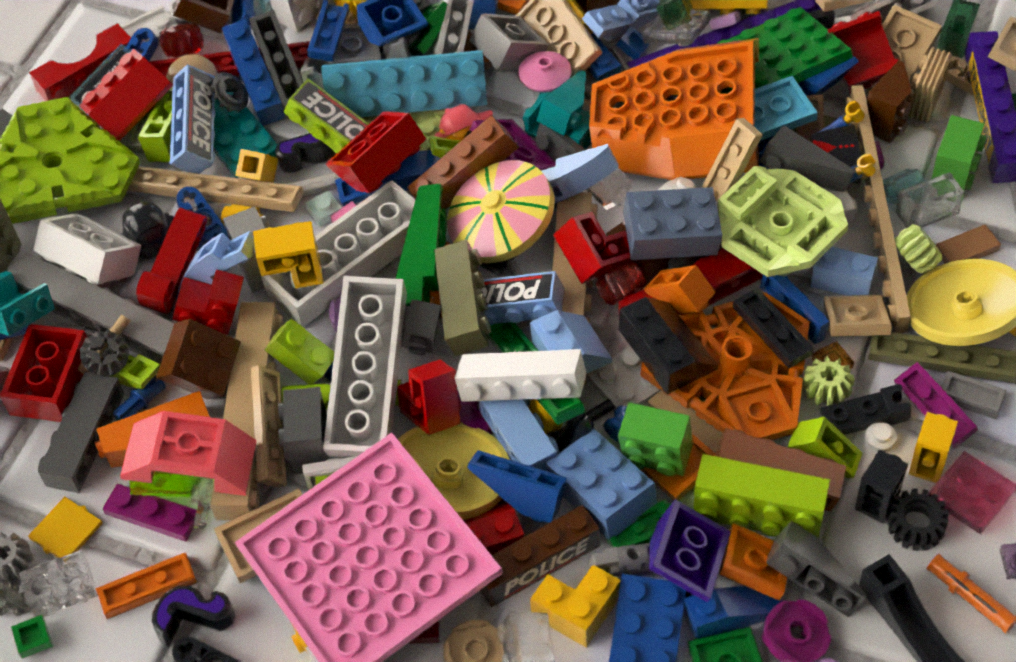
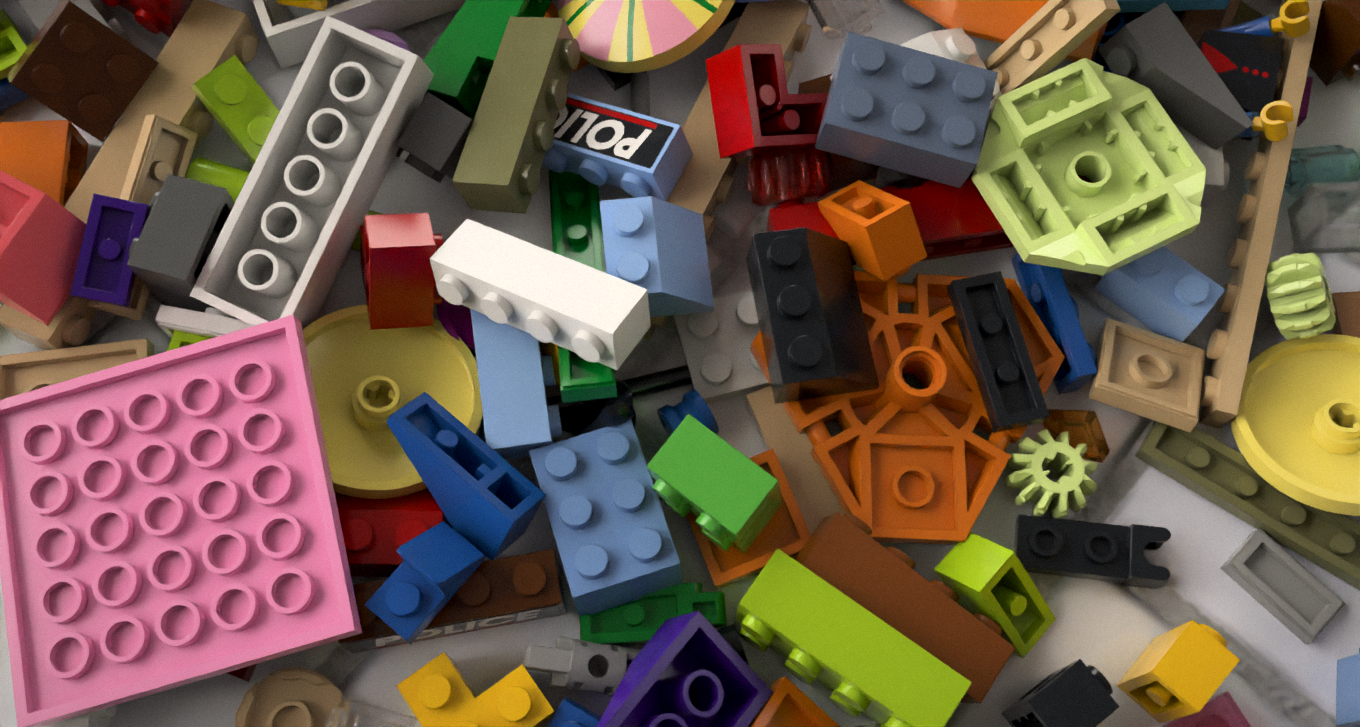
camera: 15 degrees right, 15 degrees up
white plate [865,422,897,452] -> none
magenta plate [893,362,978,449] -> none
none -> dark purple plate [70,193,149,308]
none -> blue slope [365,521,486,645]

